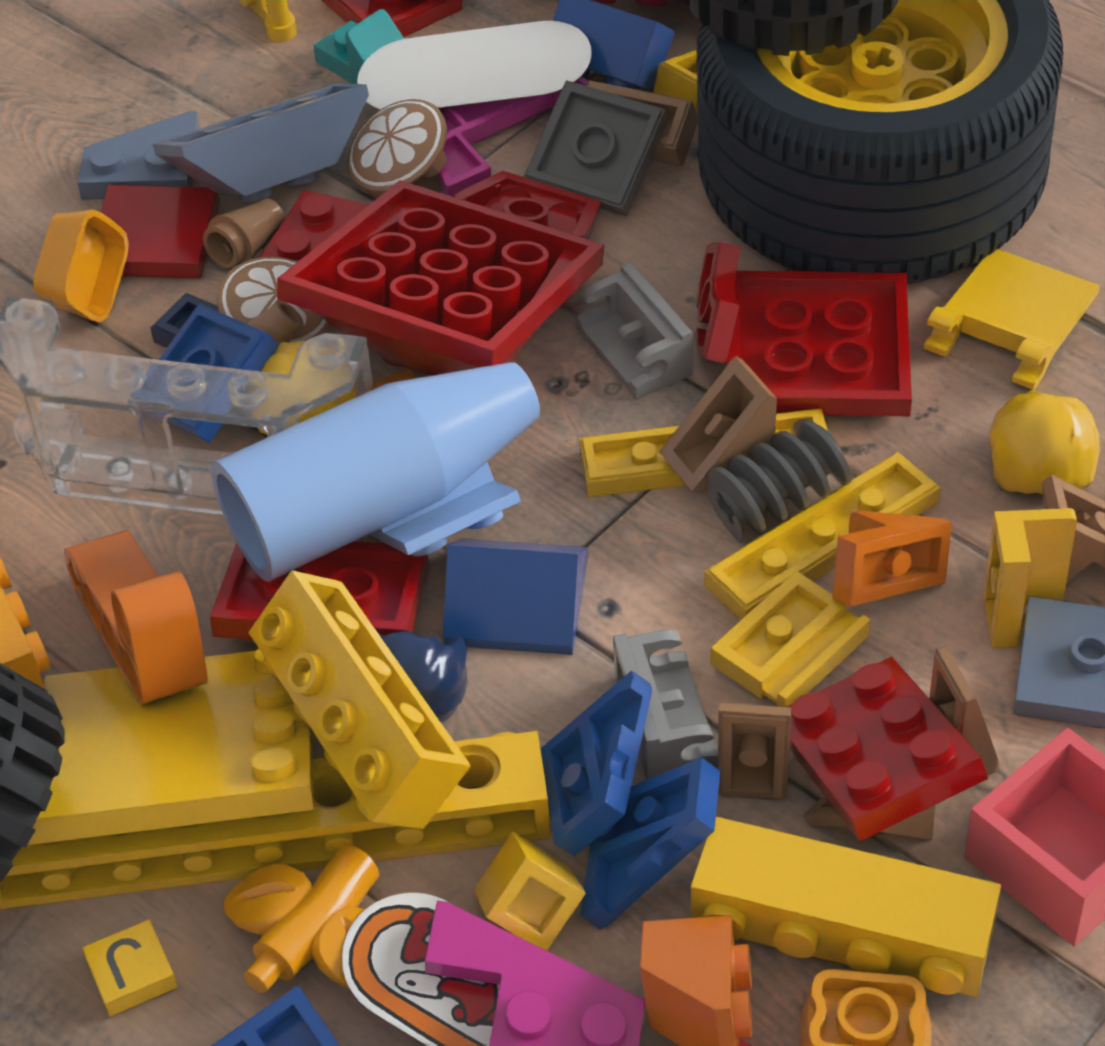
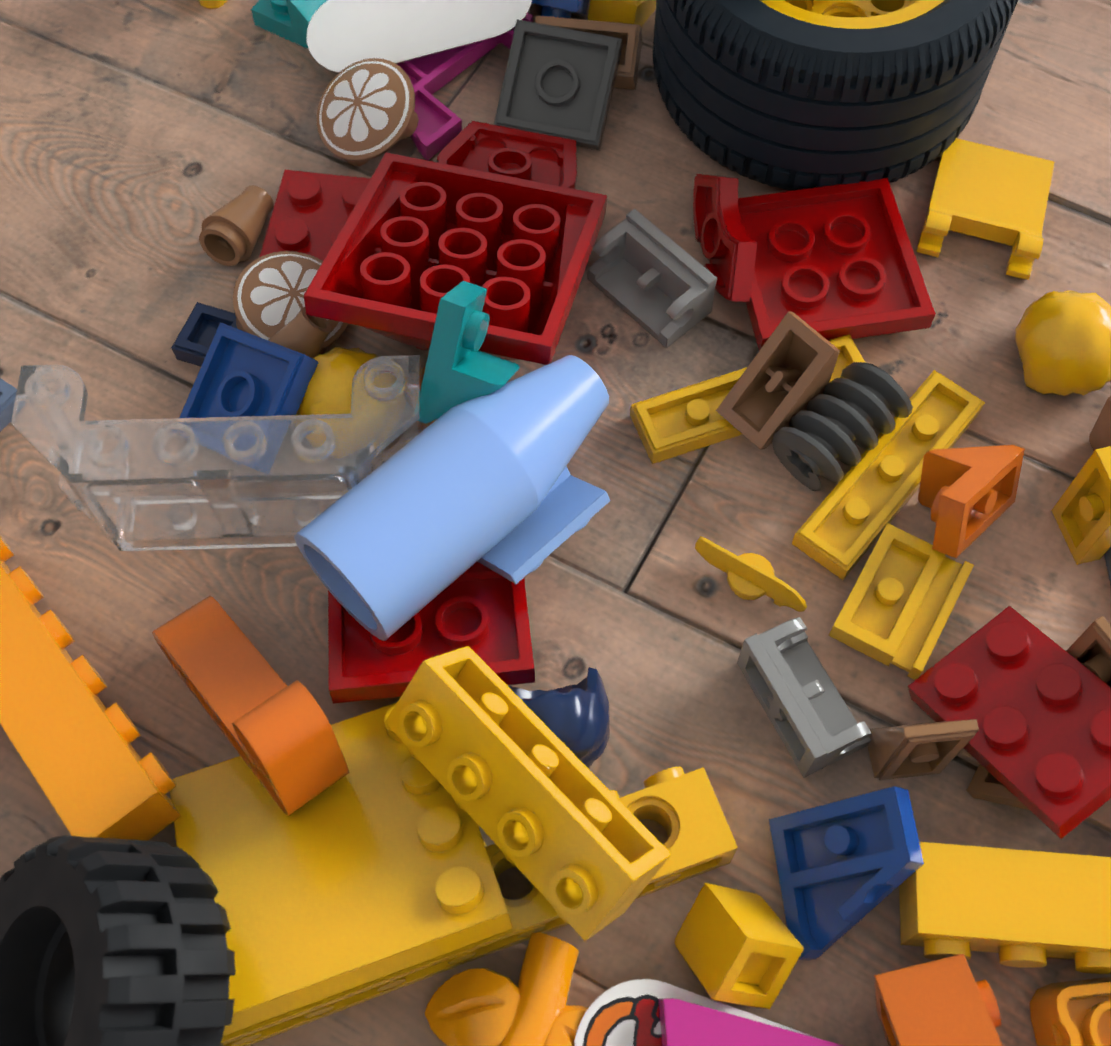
camera: 15 degrees left, 15 degrees up
light orange piece [33,209,129,323] -> none
sand blue wing [77,111,201,200] -> none
red tile [101,185,220,278] -> none
sand blue wedge [153,83,369,202] -> none
blue slope [443,538,588,655] -> none
blue wing [540,670,652,857] -> none
none -> teal slope [414,281,520,424]
none -> yellow piece [695,536,807,612]

